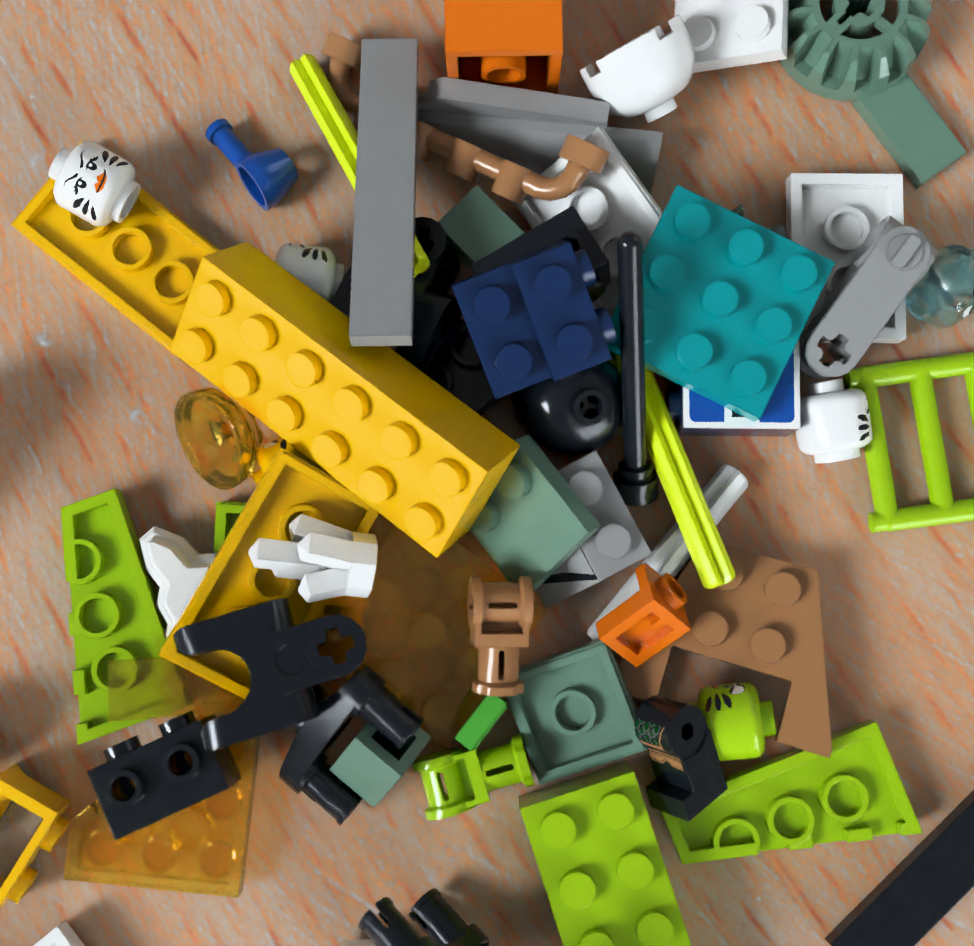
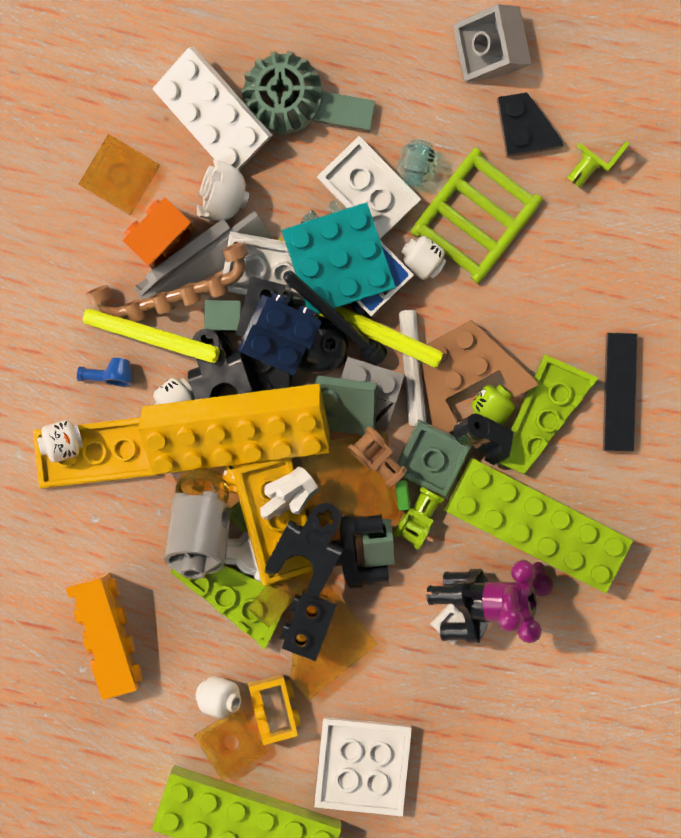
camera: 50 degrees left, 5 degrees up
light grey tile [349,38,419,346] -> none
orange bracket [595,562,691,668] -> none
light grey piece [799,216,938,379] -> none
none -> light grey cylinder [164,491,231,579]

